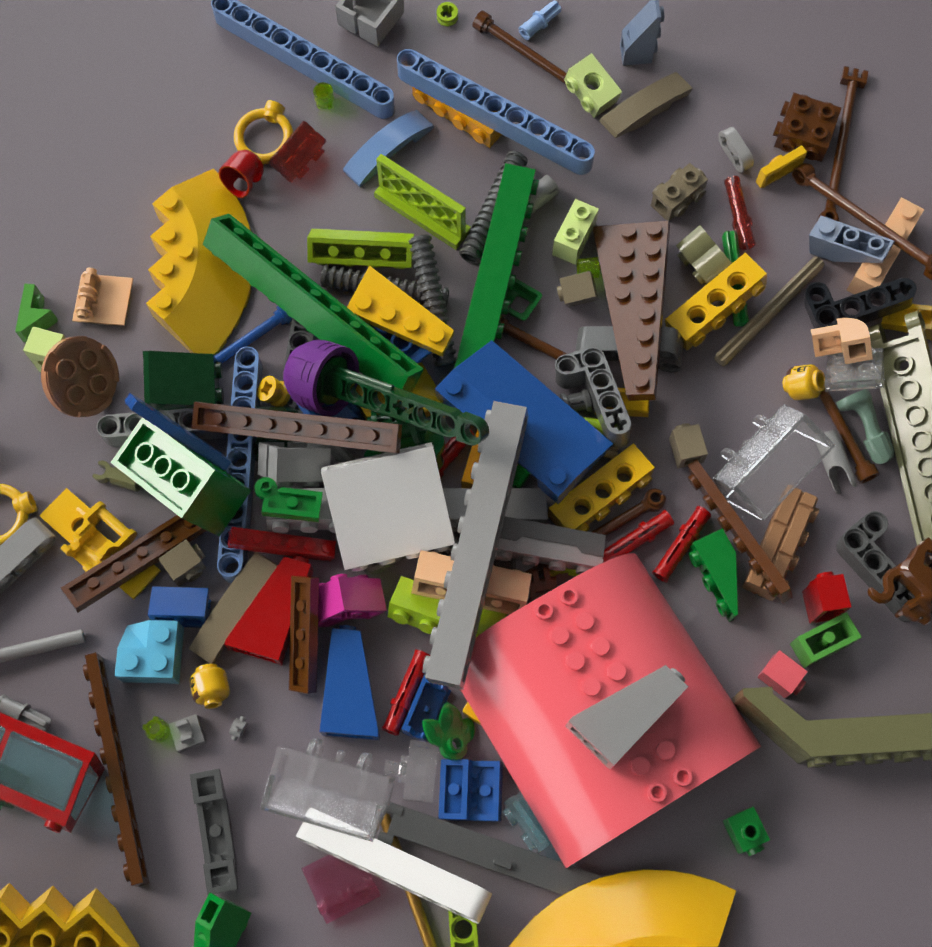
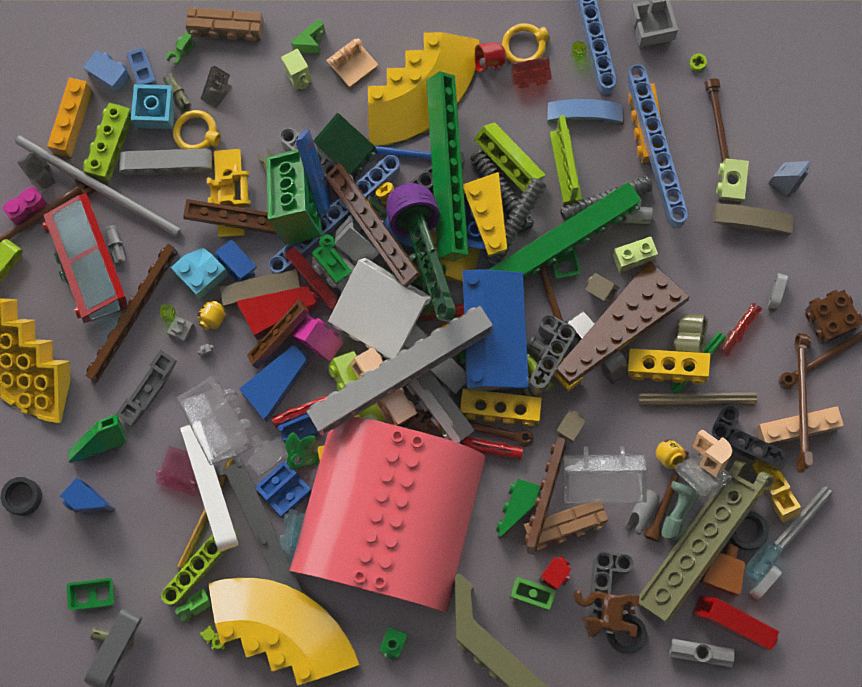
camera: 50 degrees right, 5 degrees up
nougat tile [41,336,119,417] -> none
dark tan brick [158,539,207,587] -> none
light blue axle [518,0,562,40] -> none
light grey slope [565,665,689,770] -> none
clear neon green hose [576,257,600,278] -> none
dark tan brick [651,163,708,221] -> none
red pin [652,506,712,583] -> none
yellow plate [756,146,807,188] -> none
coral brick [757,650,808,698] -> none
sand blue slope [809,216,894,263] -> none

